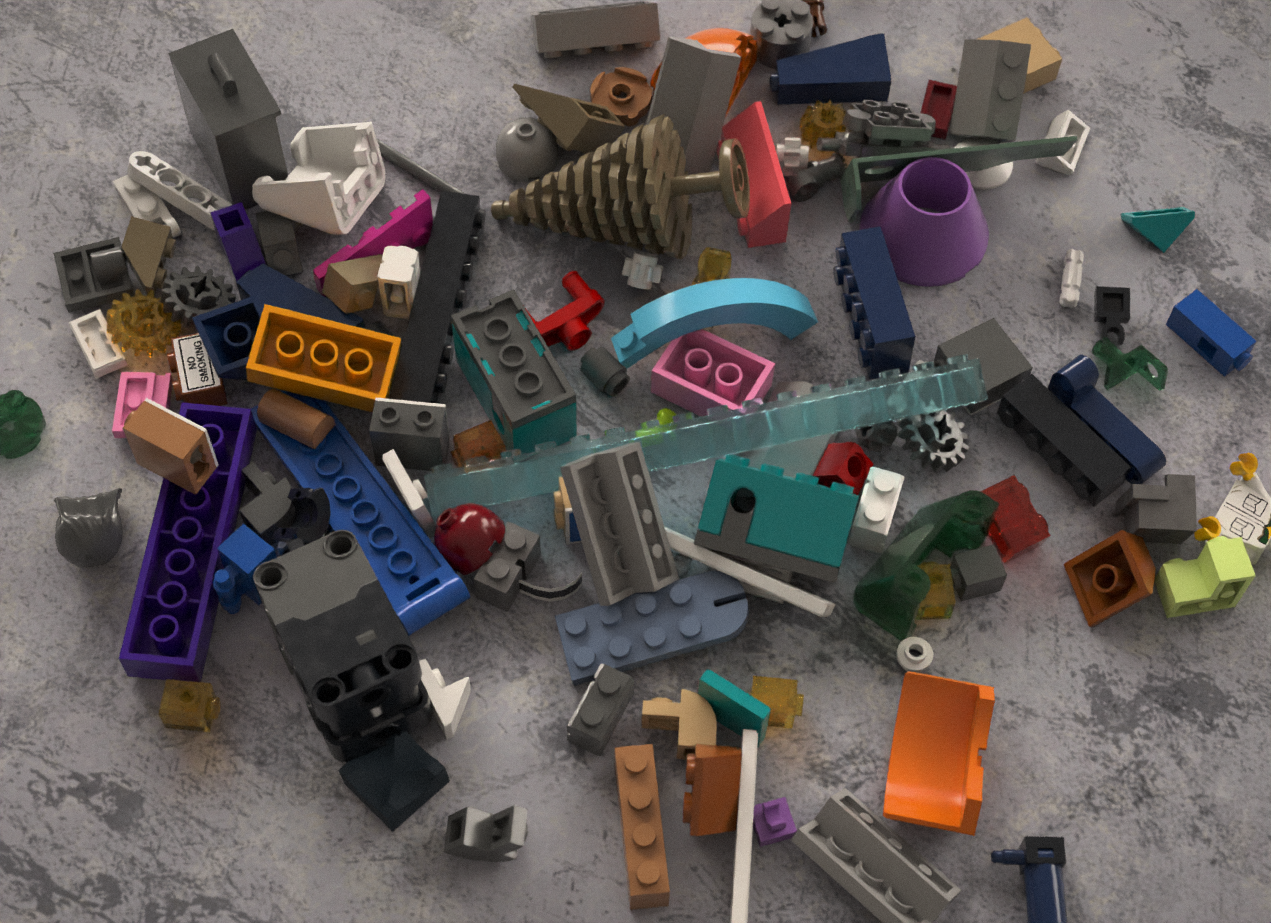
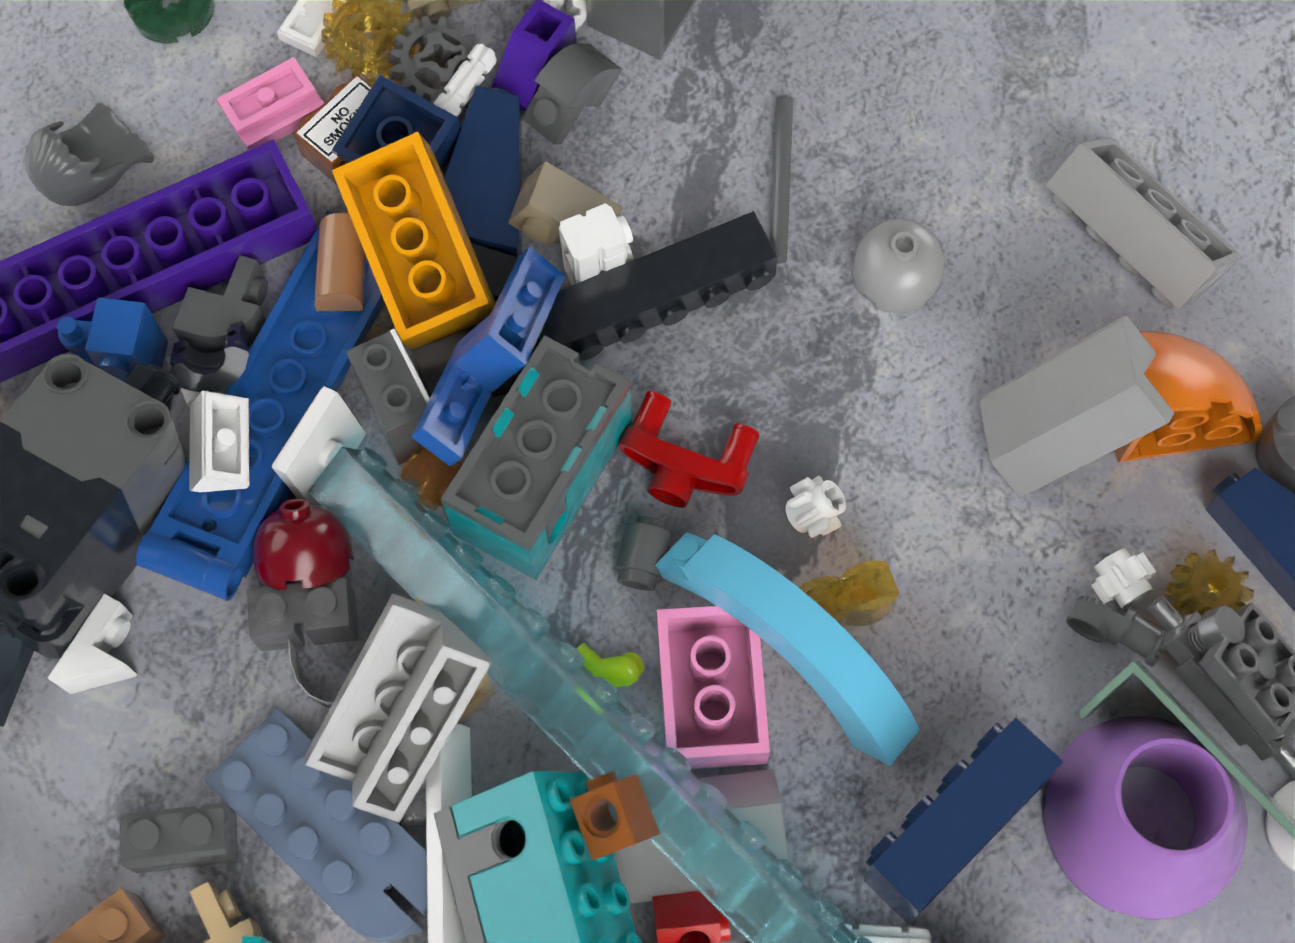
camera: 60 degrees right, 10 degrees up
medium nougat piece [122,398,219,495] -> none
white windscreen [252,122,386,235] -> none
dark pink wing [313,189,433,297] -> none
dark tan plant [491,114,750,259] -> none
dark tan slope [512,83,625,154] -> none
medium nougat plate [590,67,653,126] -> none
coral slope [716,101,791,248] -> none
none -> white slope [189,390,249,492]
none -> blue bracket [411,246,565,467]
none -> white axle [433,44,497,116]
none -> dark orange brick [570,771,660,861]

